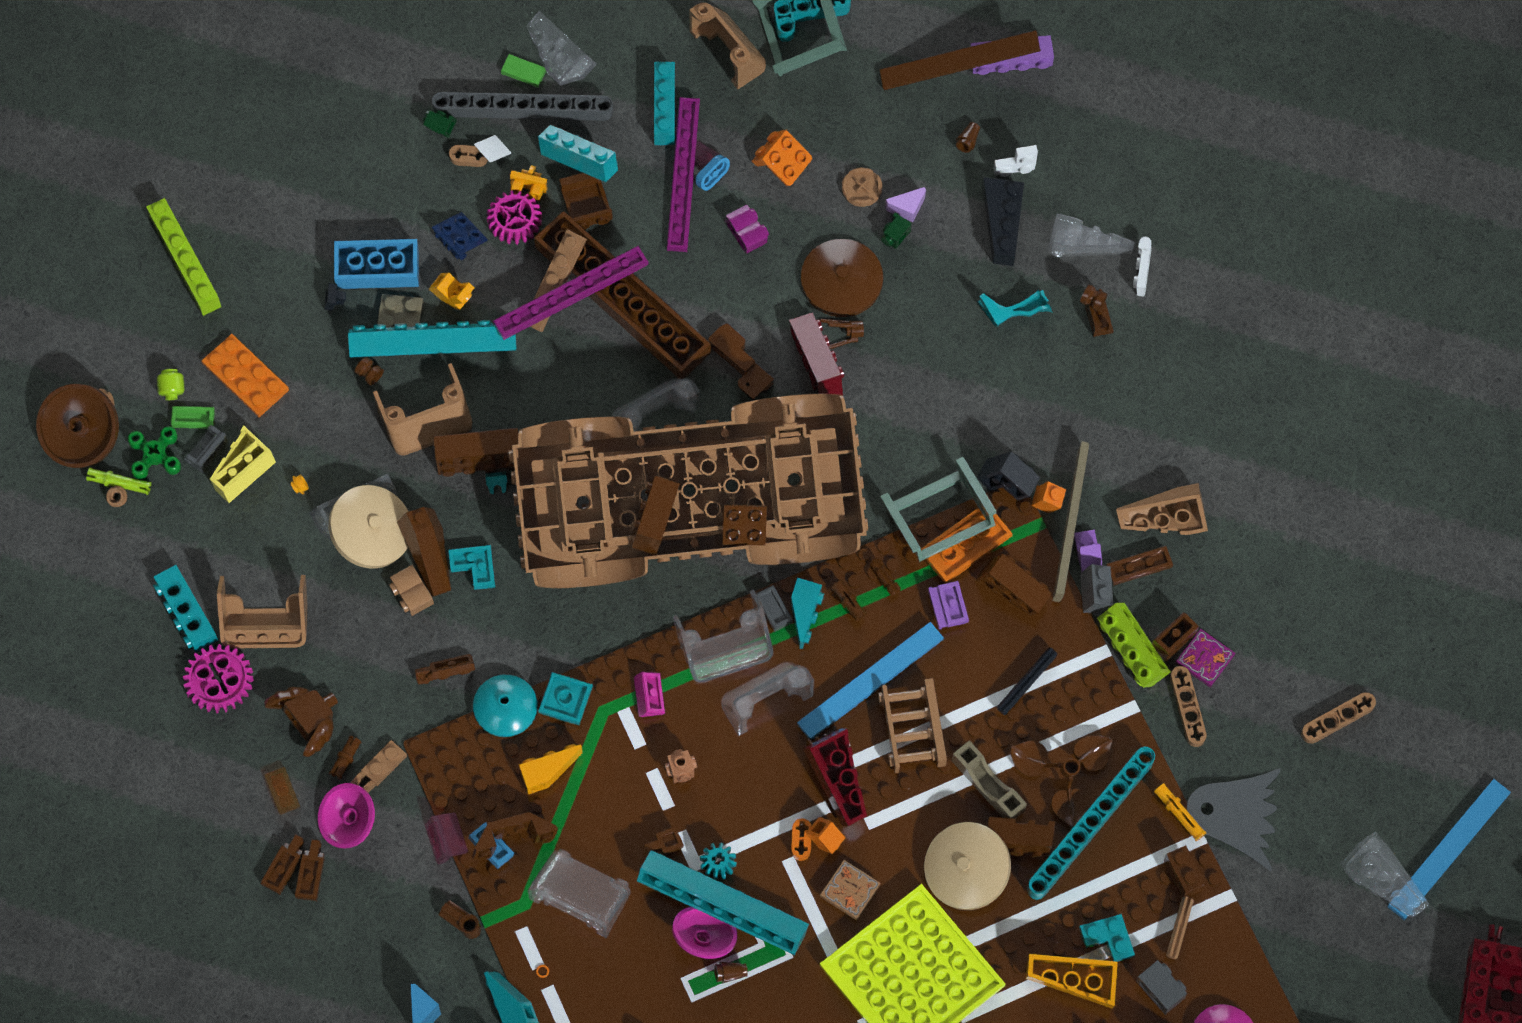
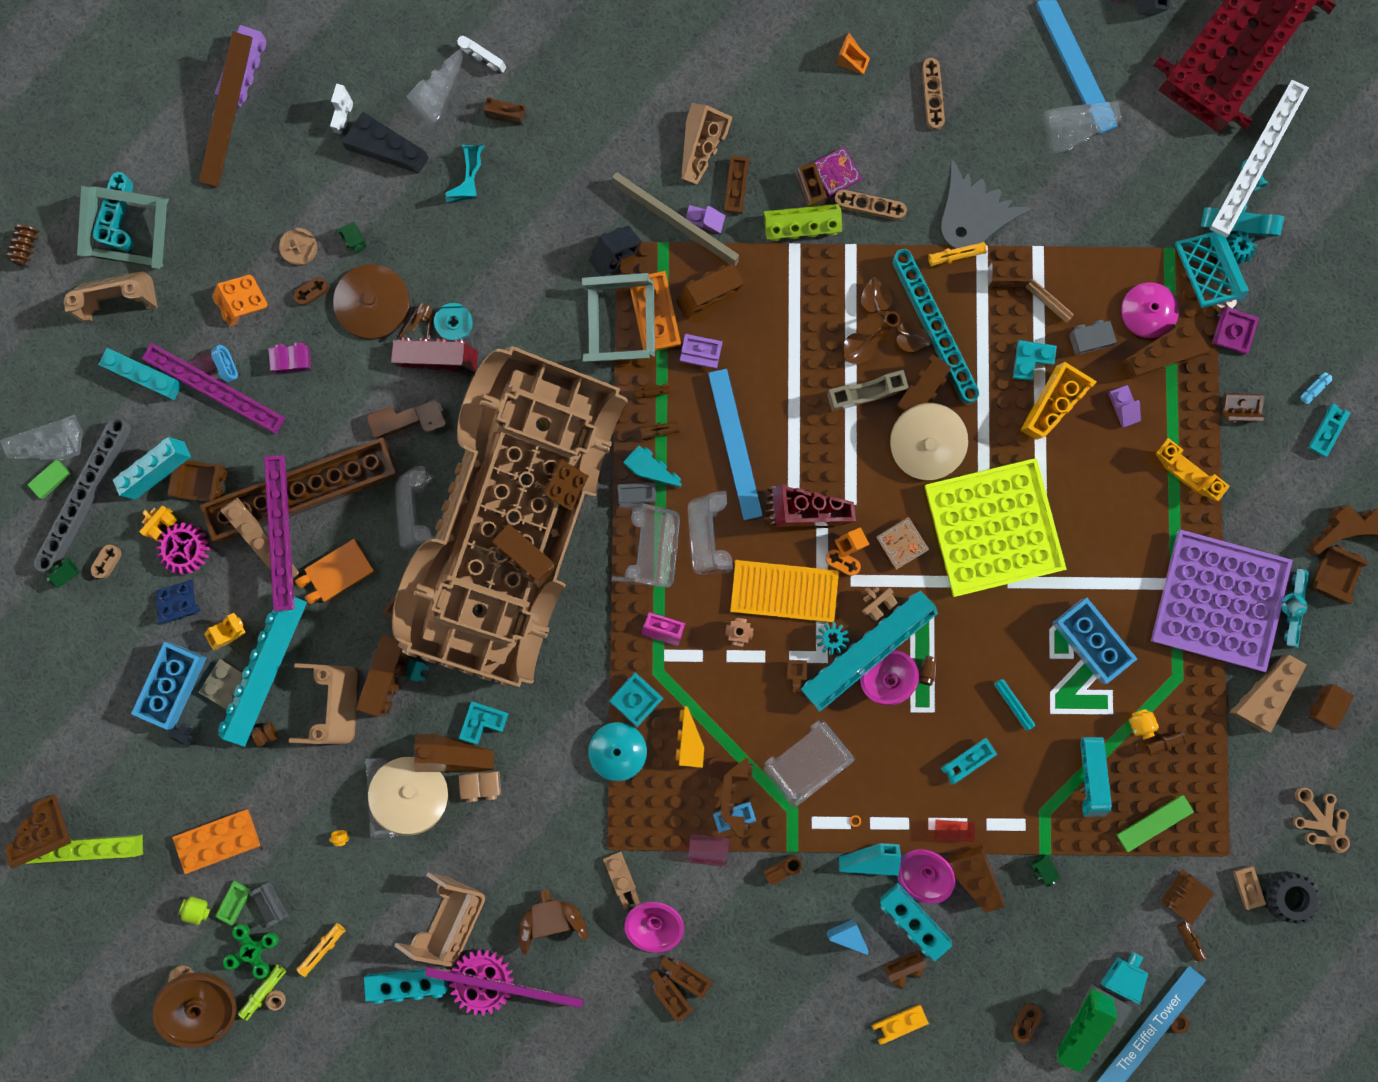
camera: 65 degrees left, 15 degrees up
light yellow wedge [210,425,276,503] -> none
clear orange plate [265,767,300,815] -> none
reddish brown pin [329,736,362,780] -> none
reddish brown hinge [415,654,475,684] -> none
white sticker [474,135,511,162] -> none
medium nougat fence [878,678,947,773] -> none
lavender slope [885,187,926,222] -> none
reddish brown cone [956,122,980,153] -> none
black axle [997,647,1057,715] -> none
orange brick [1031,481,1066,513] -> none
reddish brown wheel [1080,284,1108,312] -> none
dark grey brick [1080,564,1113,615] -> none
none -> reddish brown plate [5,794,71,869]
none -> reddish brown beam [294,277,329,306]
none -> orange tile [295,539,375,604]
none -> light orange pin [297,923,346,977]
none -> magenta tile [425,965,583,1008]
none -> teal plate [434,303,473,342]
none -> light orange window [730,560,840,622]
none -> orange slope [837,33,870,75]
none -> medium nougat hips [862,587,897,621]

